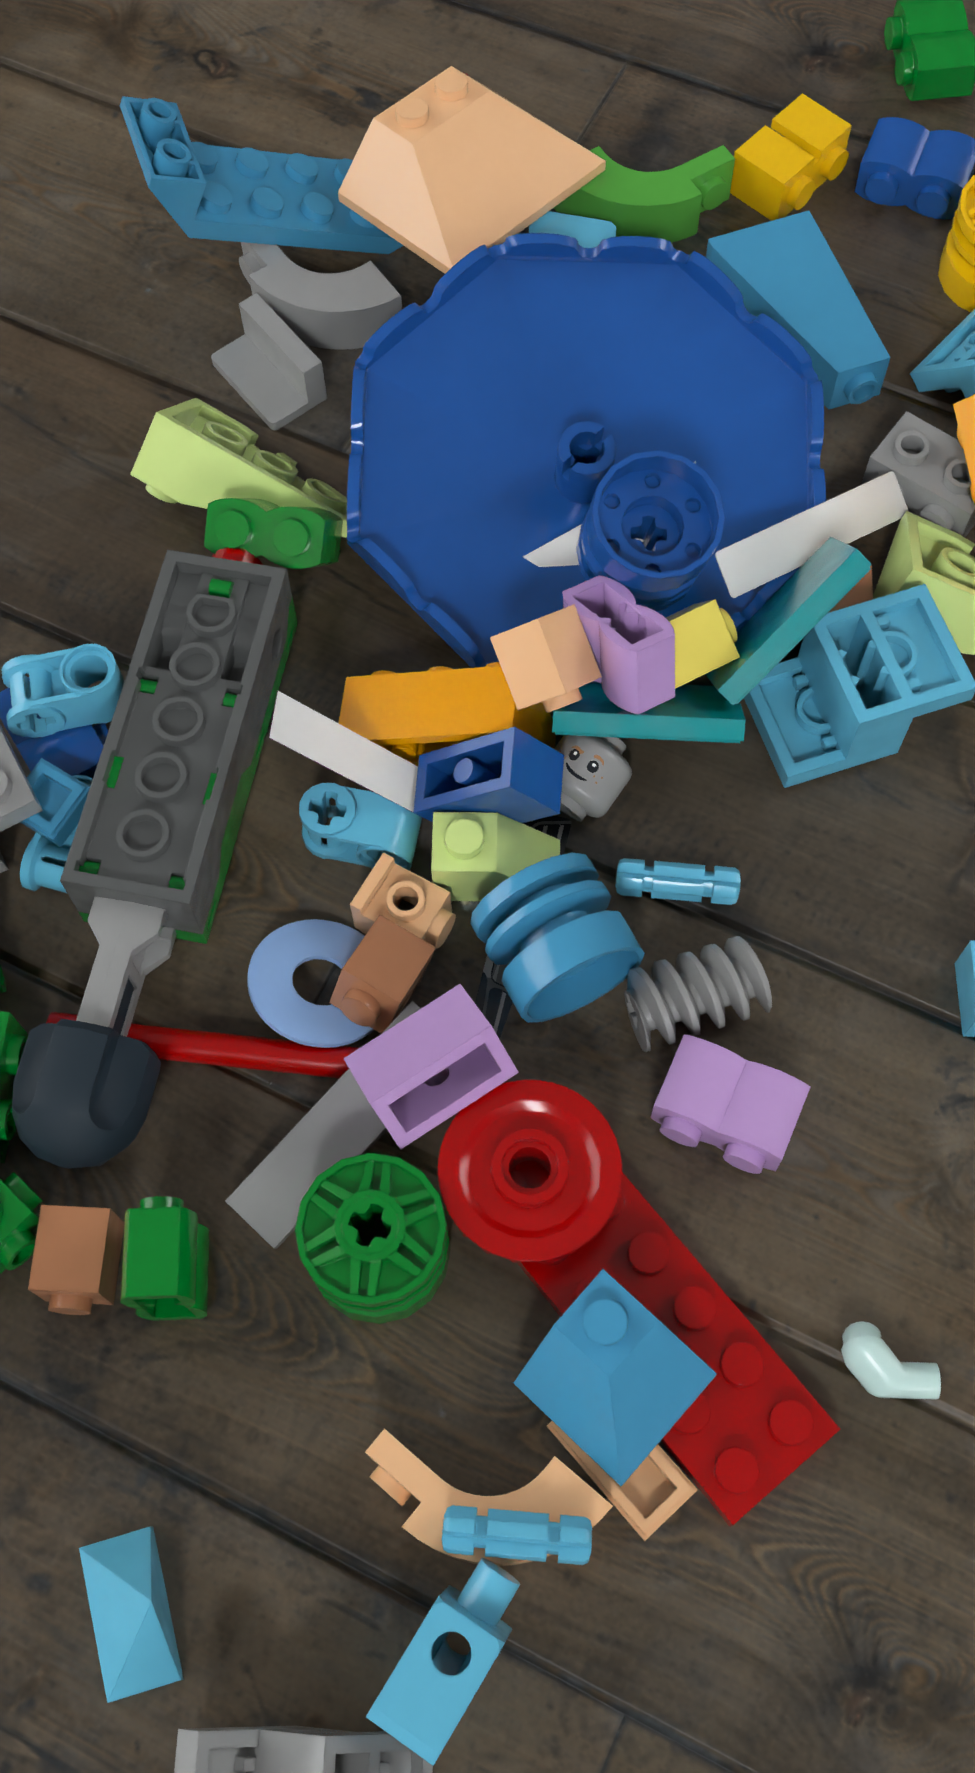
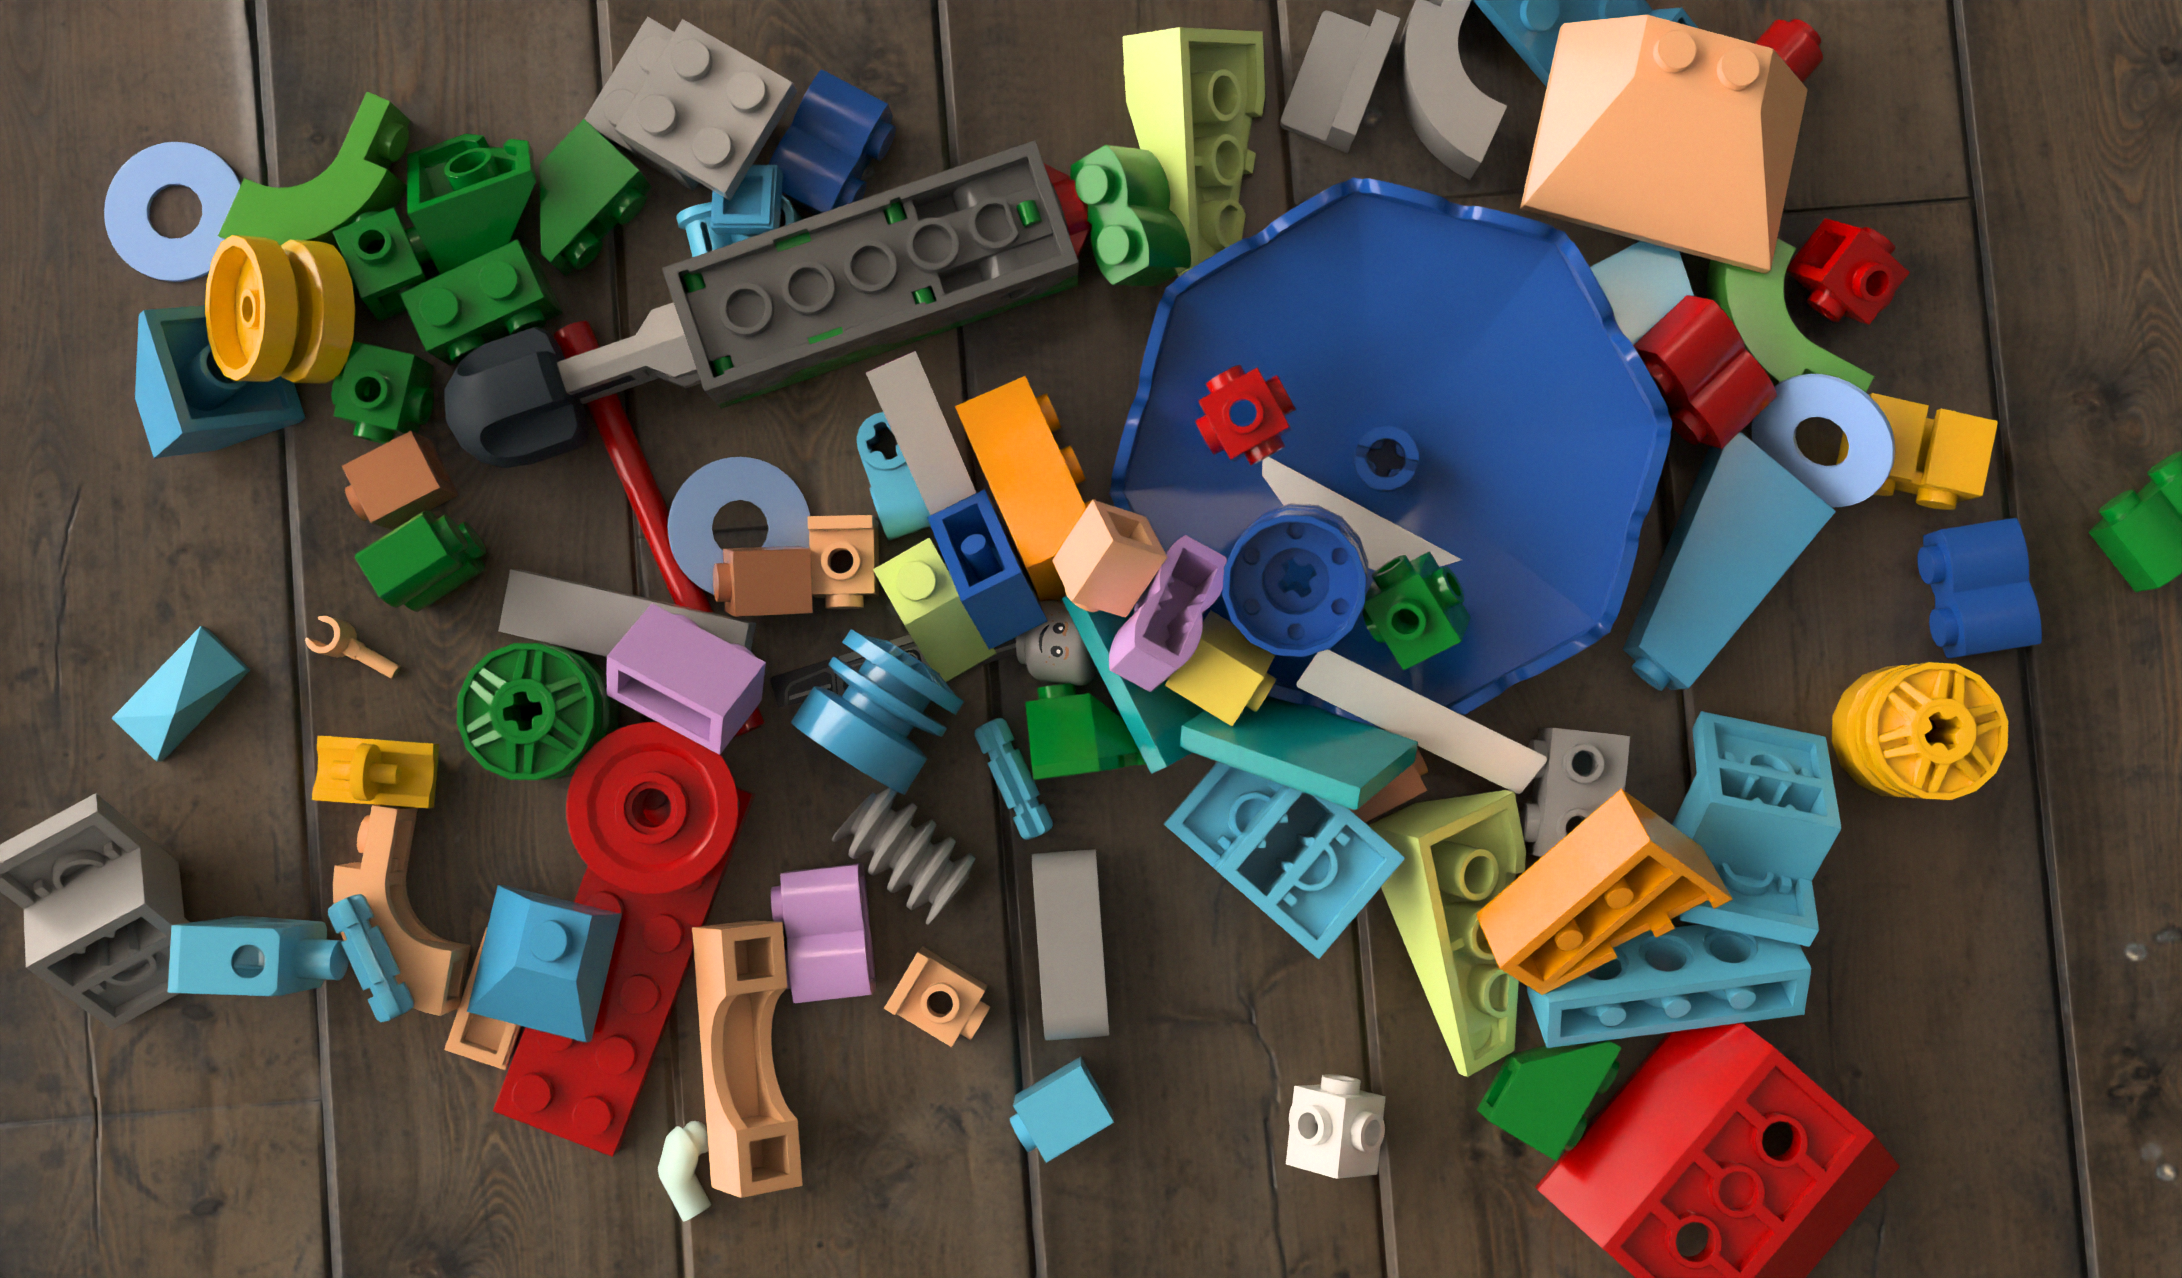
camera: 55 degrees right, 20 degrees up
medium azure piece [1,644,125,738] -> none
none -> light nougat hand [305,616,401,679]
none -> yellow hips [312,736,439,808]
none -> light nougat arch [692,920,803,1198]
none -> light nougat brick [884,946,990,1047]
none -> green slope [1025,683,1146,780]
none -> light grey beam [1032,849,1109,1041]
none -> red brick [1195,364,1296,466]
none -> green brick [1363,551,1471,671]
none -> red brick [1633,295,1777,449]
none -> light blue gear [1752,374,1895,508]
none -> red brick [1786,218,1910,325]

